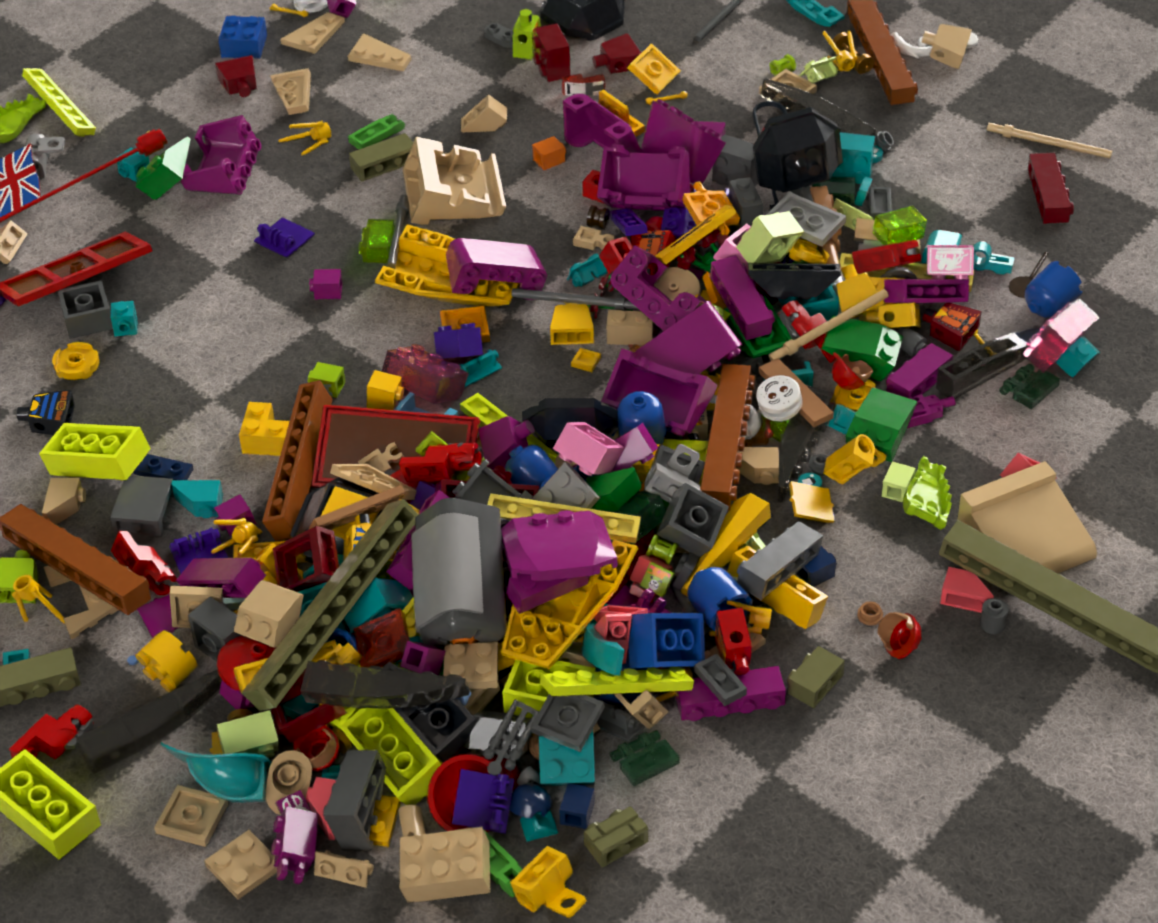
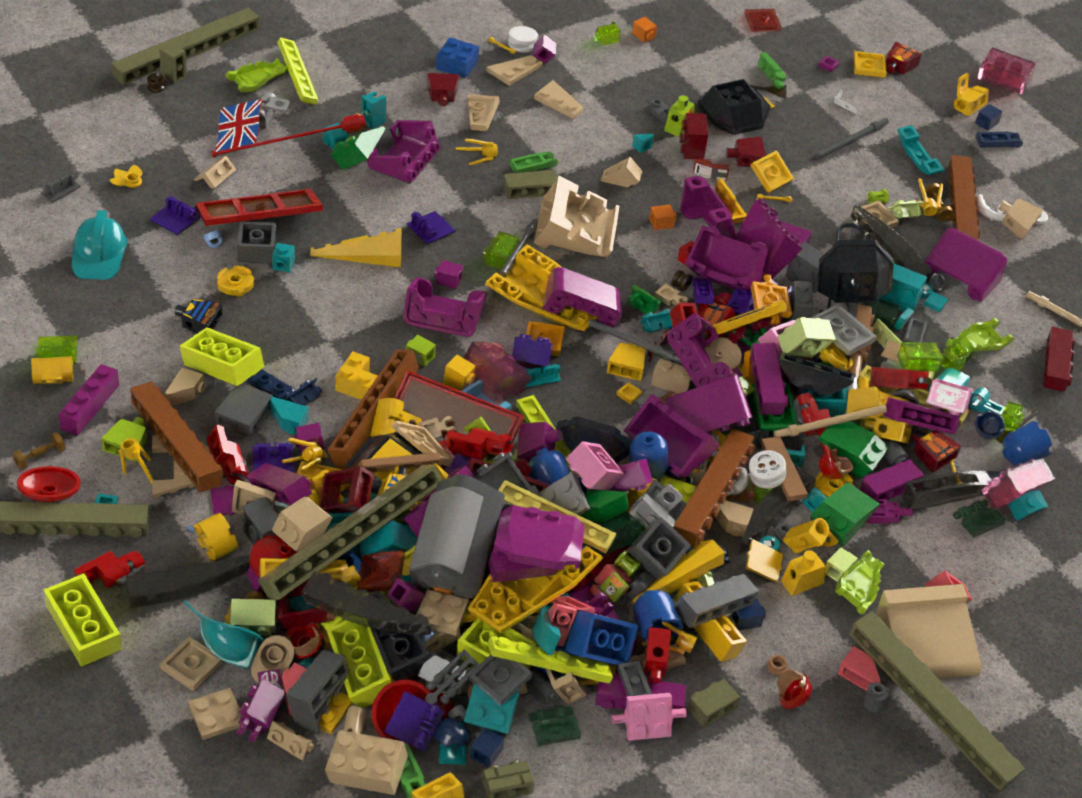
camera: 10 degrees right, 0 degrees up
none -> light blue tile [203,229,223,248]
none -> dark blue hinge [284,378,322,406]
none -> yellow wedge [310,228,402,268]
none -> teal hinge [361,91,387,130]
none -> yellow piece [370,398,422,437]
none -> magenta windscreen [403,277,487,337]
none -> bright pink plate [611,693,686,741]
none -> green hips [627,285,661,314]
none -> teal slope [632,134,654,153]
none -> yellow torso [781,550,825,596]
none -> magenta windscreen [920,228,1007,302]
none -> teal tile [924,291,948,312]
none -> clear neon green brick [940,342,970,371]
none -> lime animal [946,318,1014,356]
none -> dark blue hair [975,411,1005,440]
none -> clear neon green brick [1002,401,1025,432]

